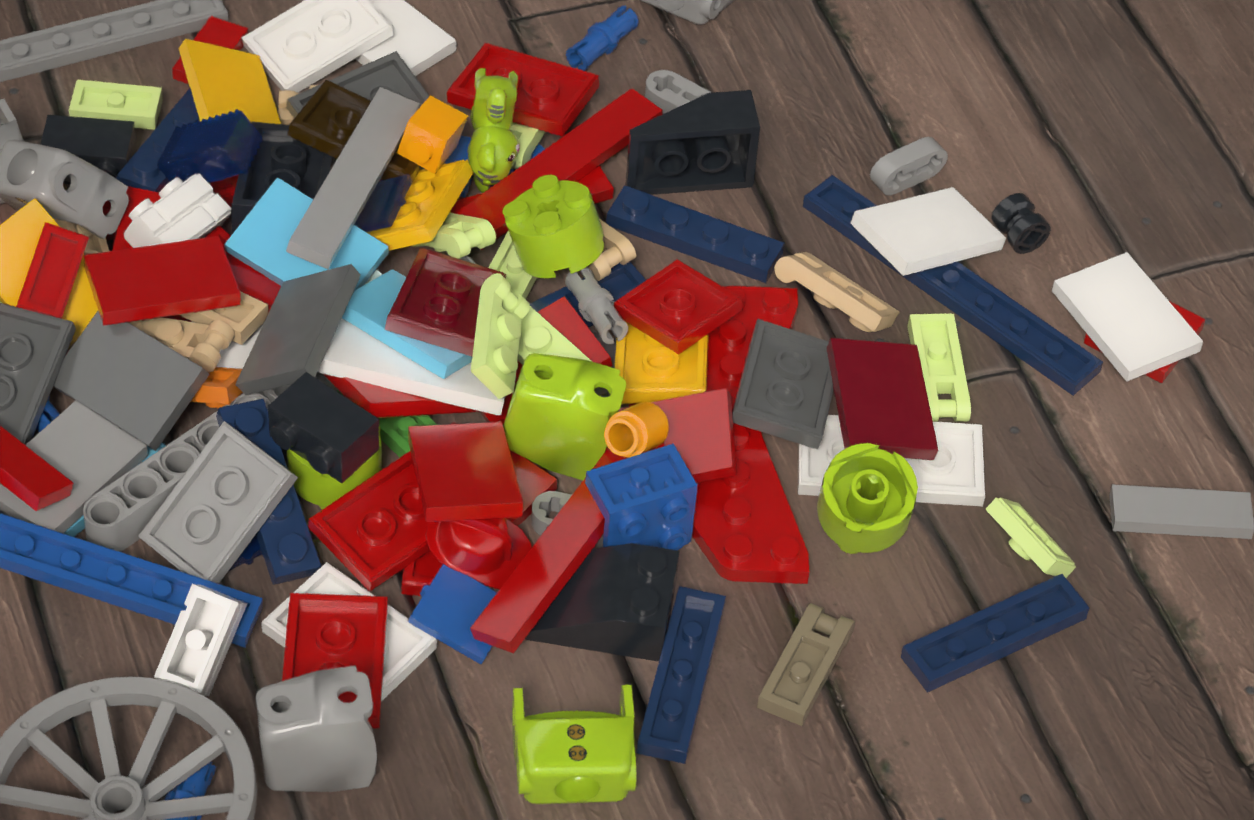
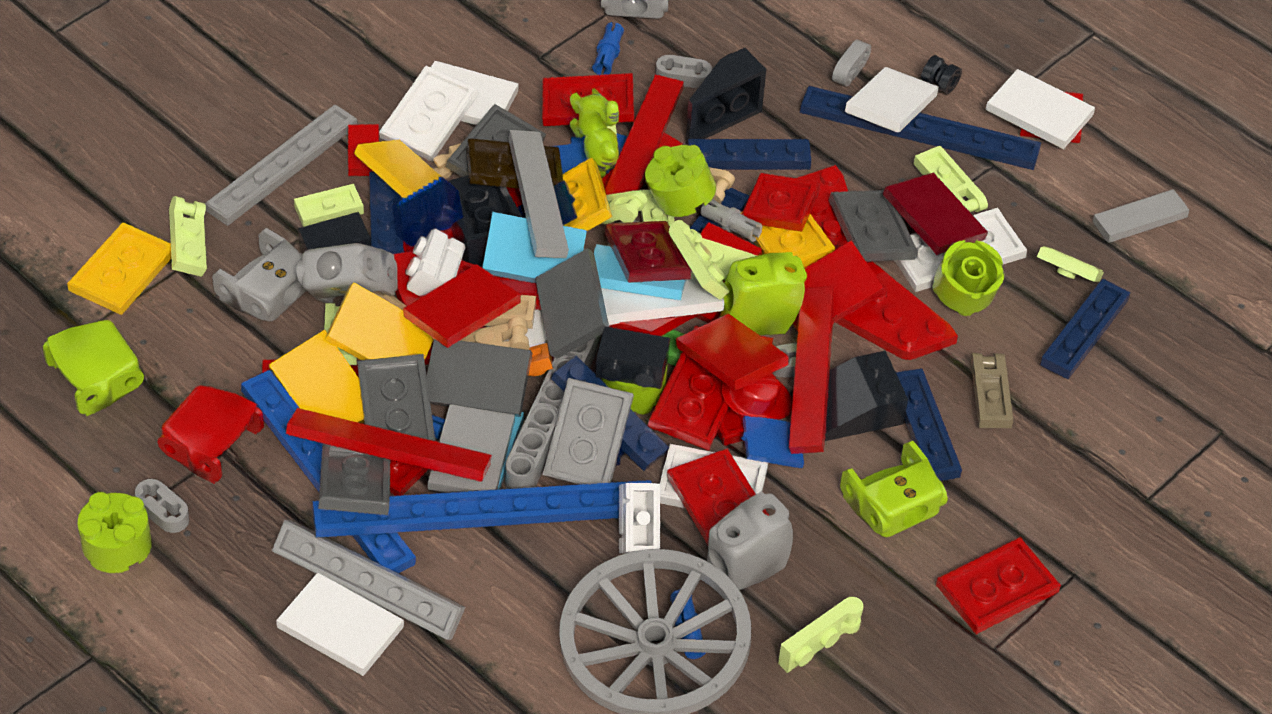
camera: 25 degrees left, 0 degrees up
red tile [16,222,89,319] -> none
light orange brick [397,95,468,174] -> none
blue bracket [585,443,698,550] -> none
light orange brick [604,402,669,458] -> none
tan plate [775,252,900,332] -> none

